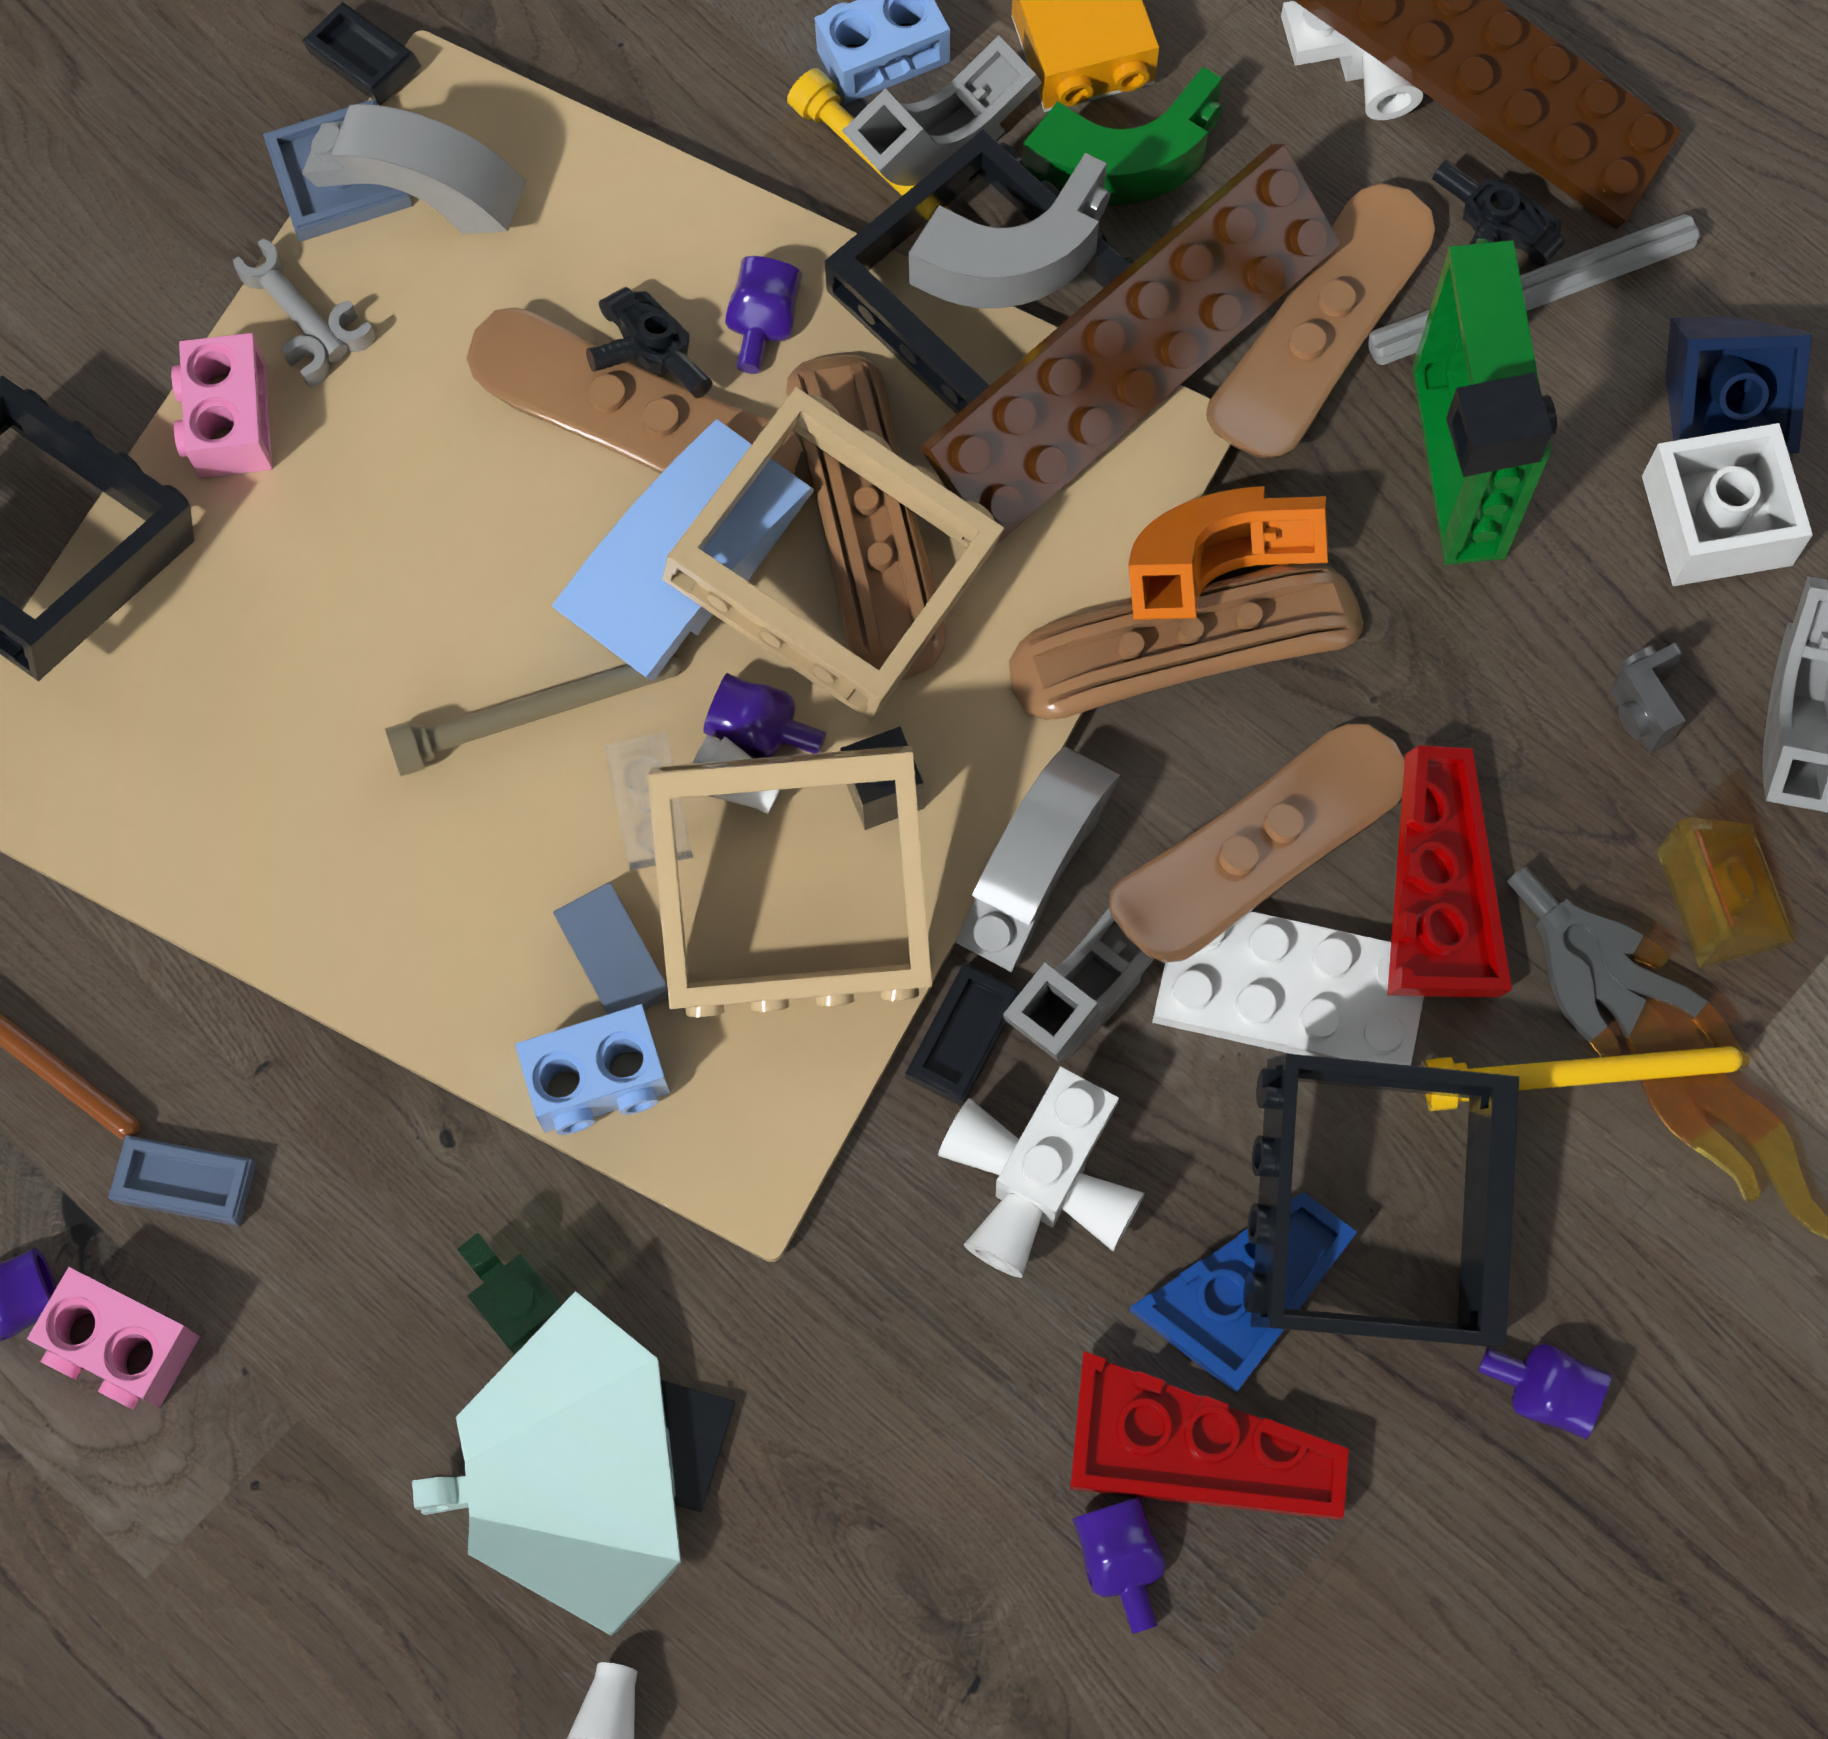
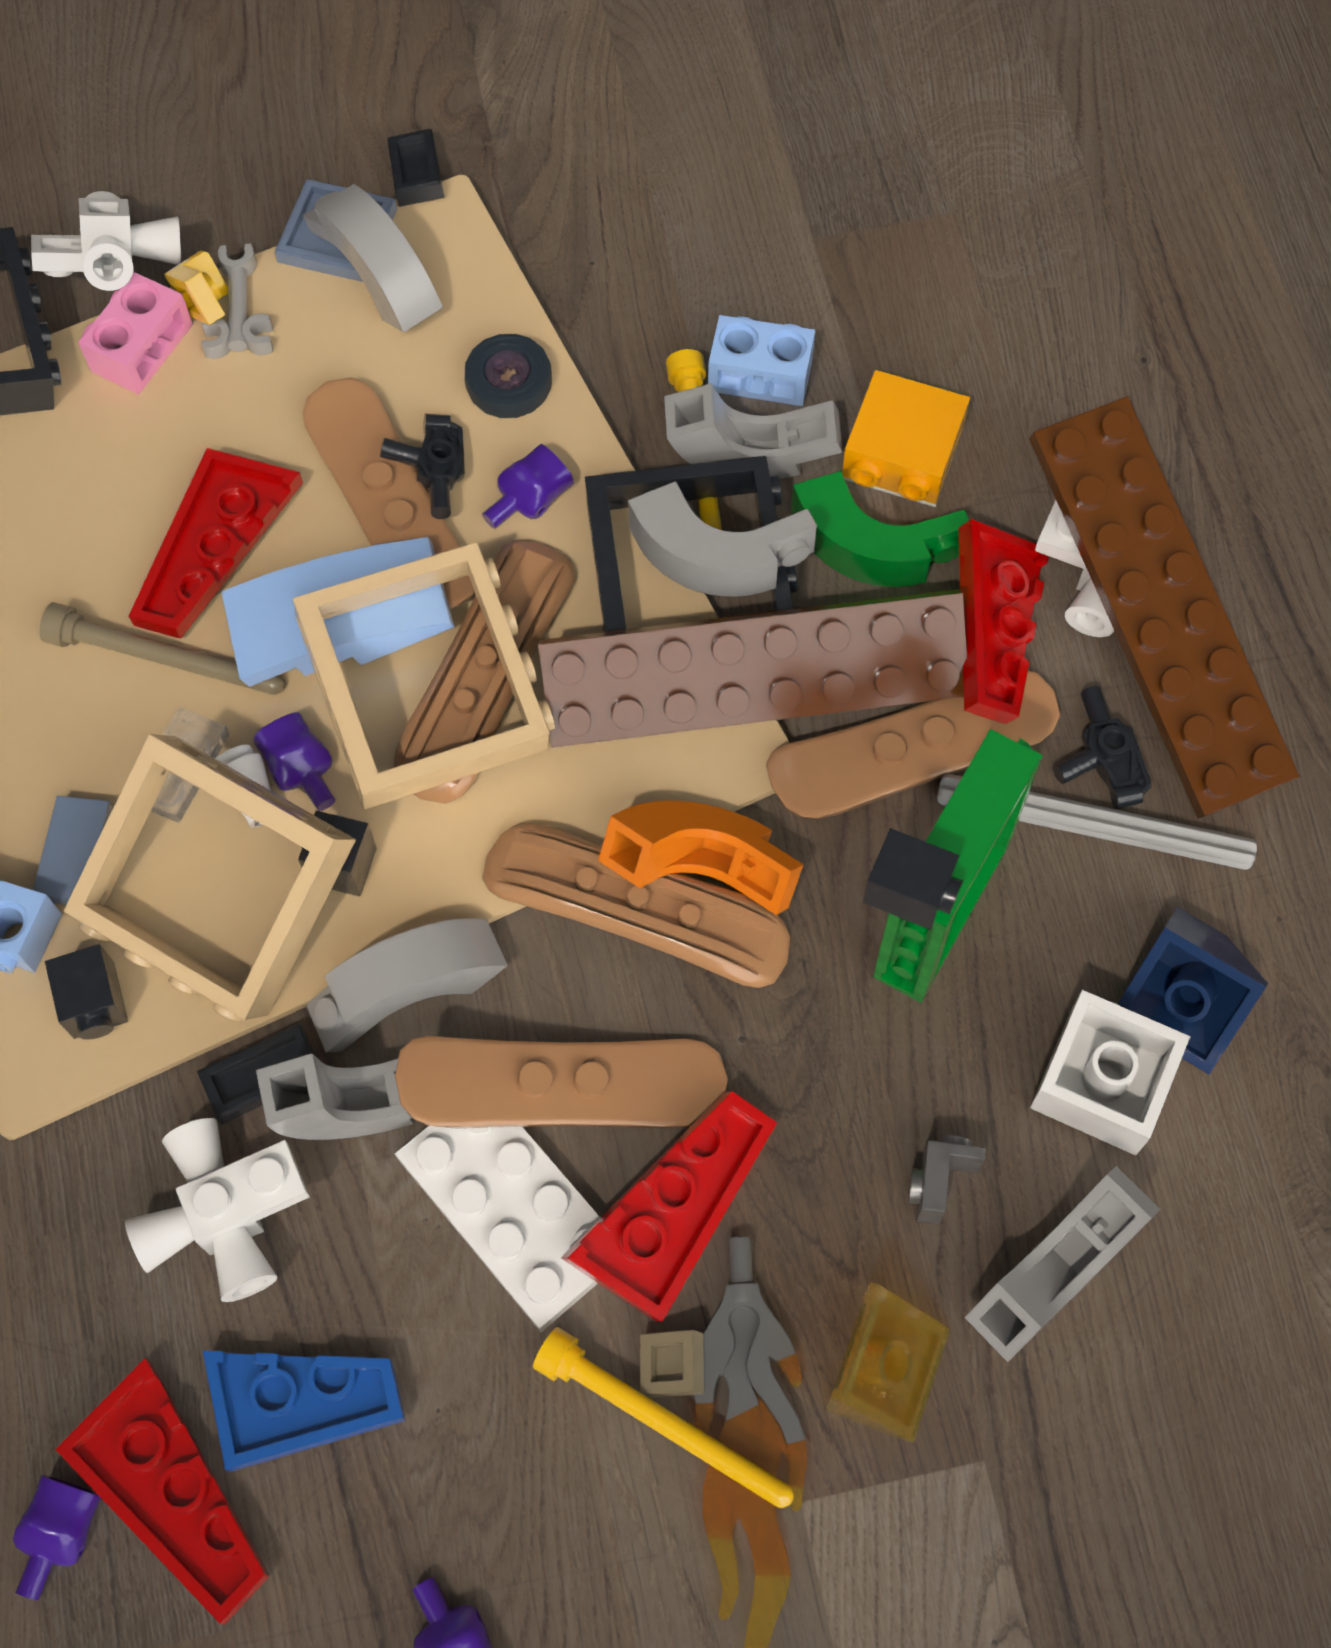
camera: 35 degrees right, 5 degrees down
black window [1243,1053,1519,1347] -> none
none -> white brick [31,191,181,291]
none -> black brick [45,944,129,1040]
none -> red wing [128,448,303,639]
none -> yellow bracket [164,250,228,325]
none -> black bush [464,334,552,418]
none -> dark tan tile [640,1330,704,1398]
none -> red wing [958,519,1049,724]

